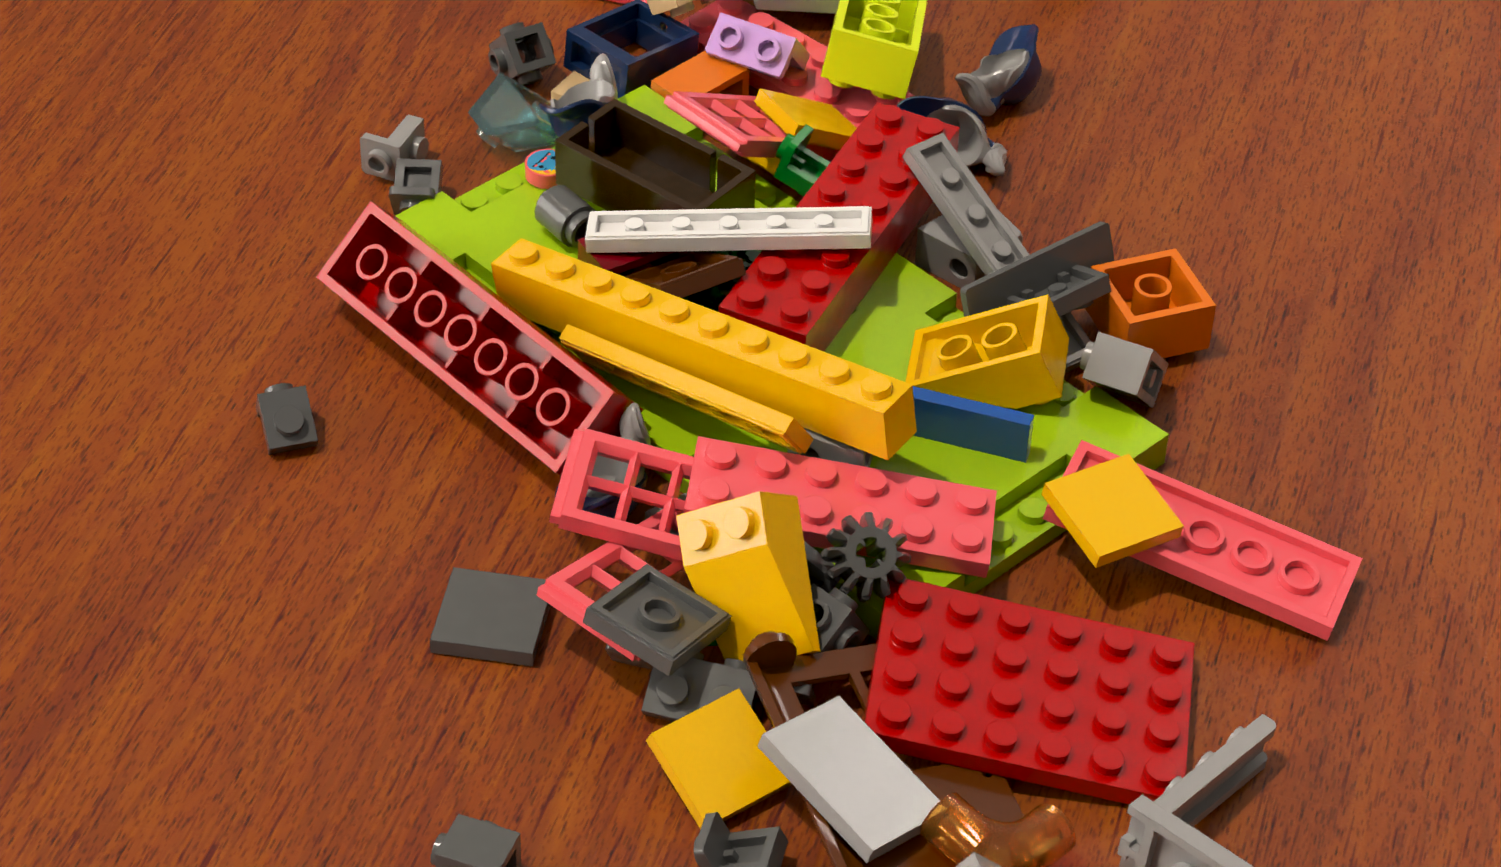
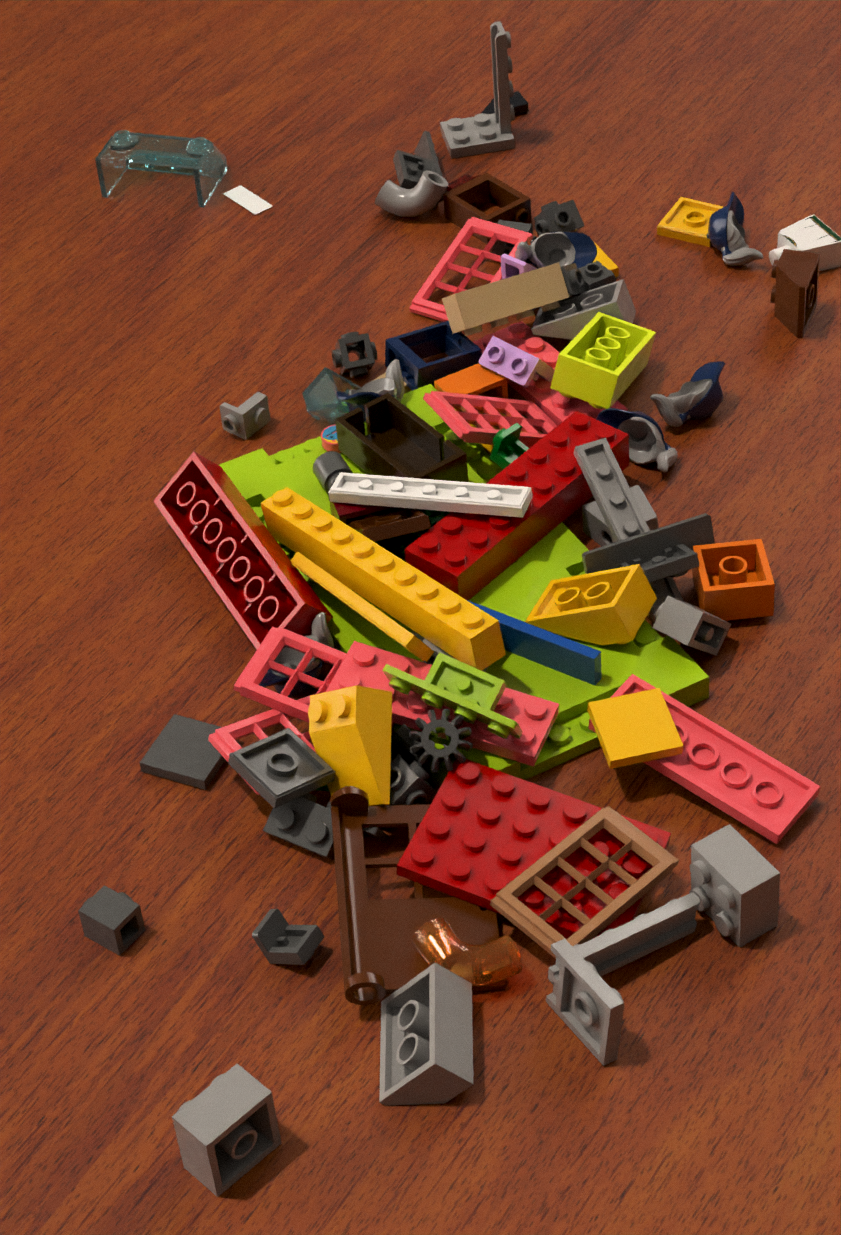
camera: 20 degrees right, 0 degrees up
dark grey bracket [256,383,318,455] -> none
dark grey bracket [389,158,444,215] -> none
yellow tile [646,688,792,830] -> none
yellow tile [754,88,857,151] -> none
tile [757,696,948,863] -> none
none -> lime bracket [382,652,523,739]
none -> medium nougat piece [490,806,679,959]
none -> light grey brick [689,824,780,948]

